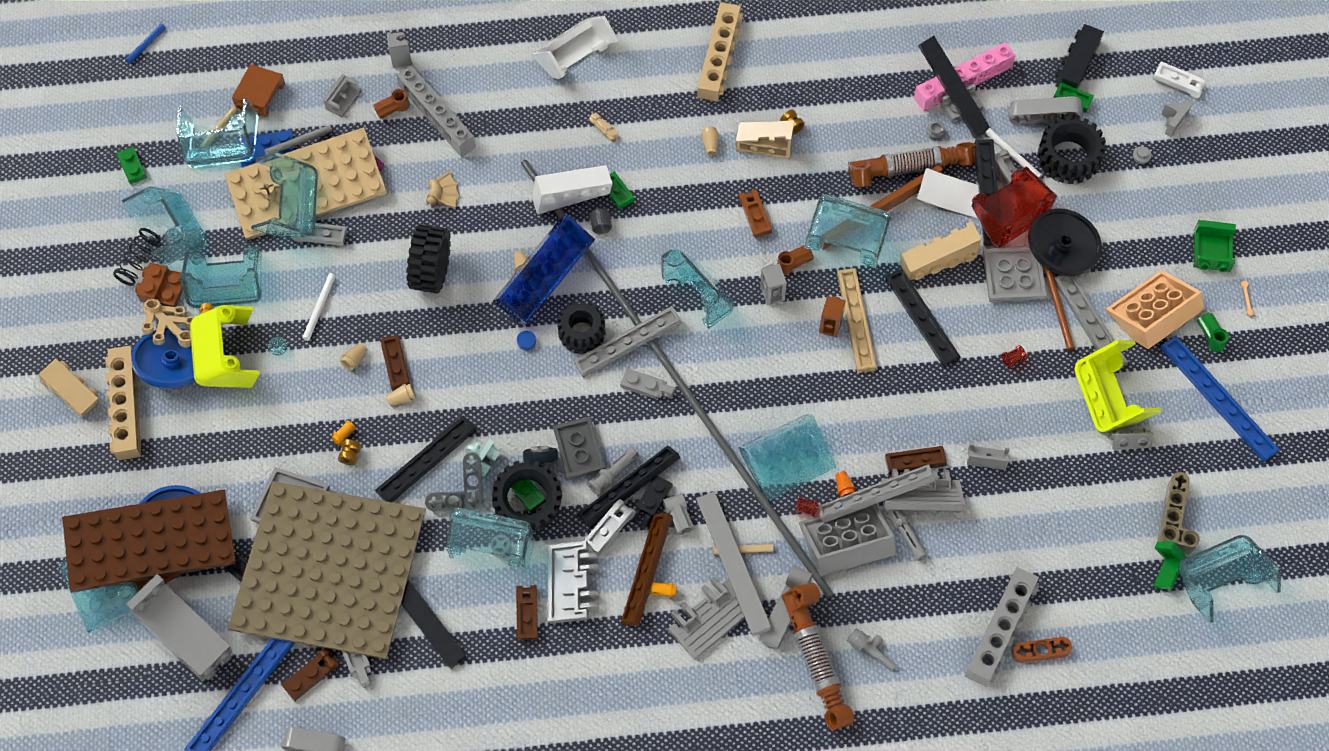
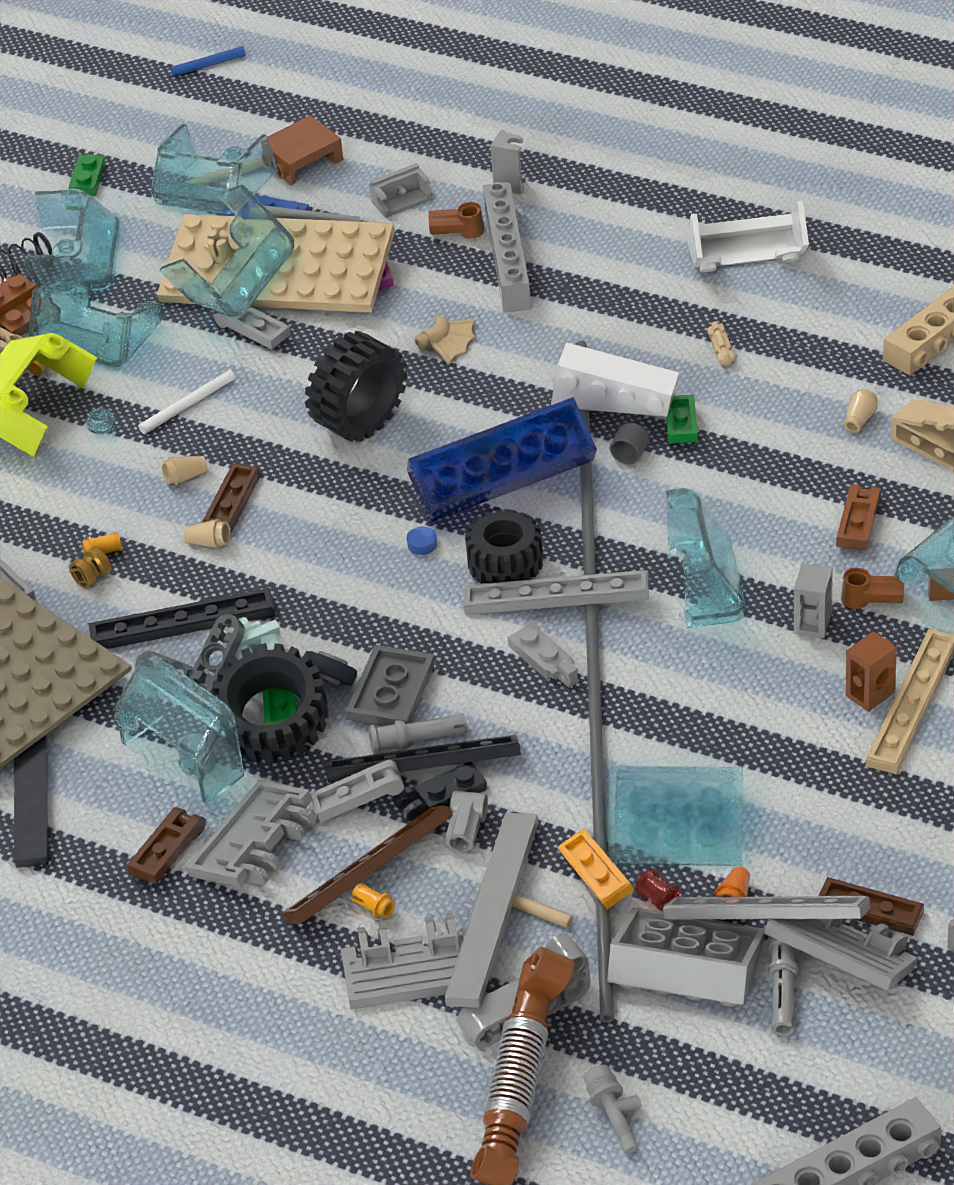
camera: 35 degrees right, 20 degrees down
none -> light orange tile [557,828,634,910]

